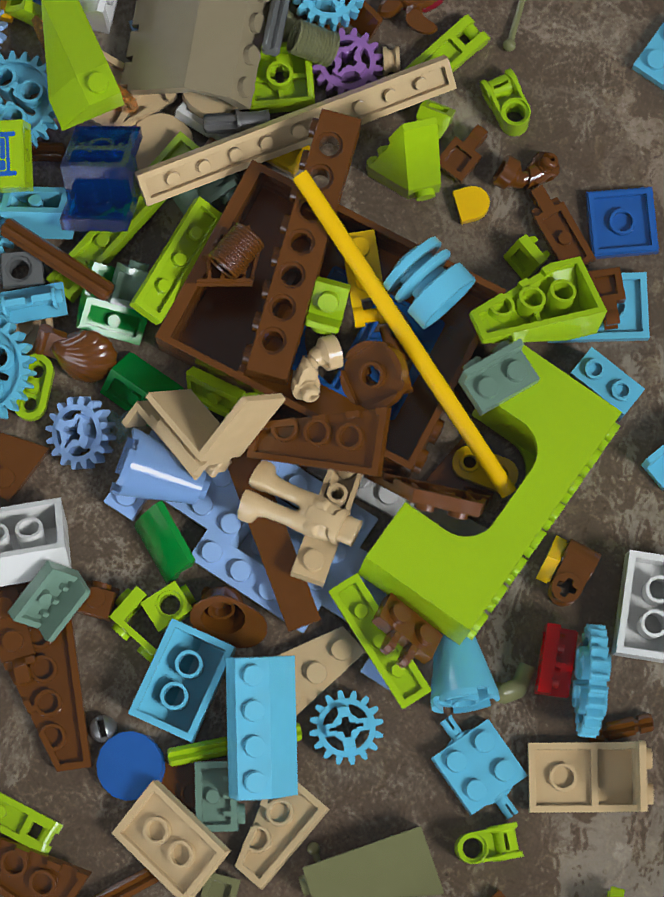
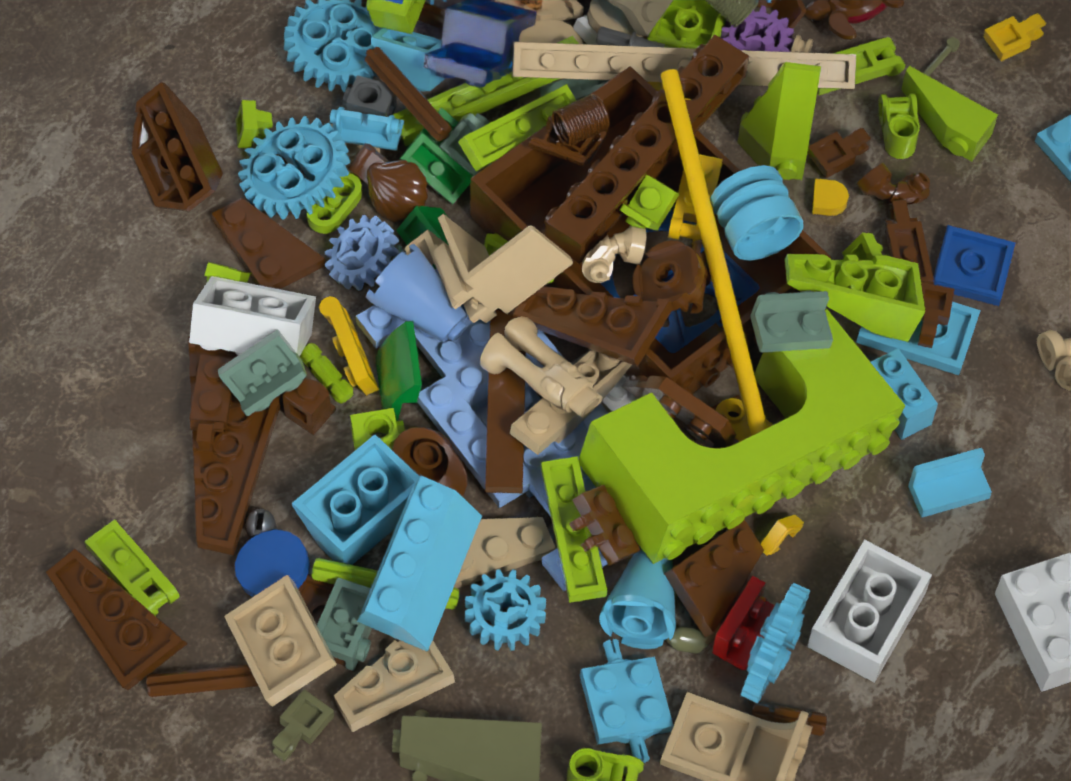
camera: 20 degrees right, 20 degrees down
lime bracket [109,586,157,663] -> none
lime tile [416,99,456,139] -> none
reddish brown piece [547,539,602,607] -> none
none -> lime axle [300,343,354,404]
none -> yellow plate [319,296,379,396]
none -> reddish brown wing [664,519,764,637]
none -> lime slope [901,66,998,162]

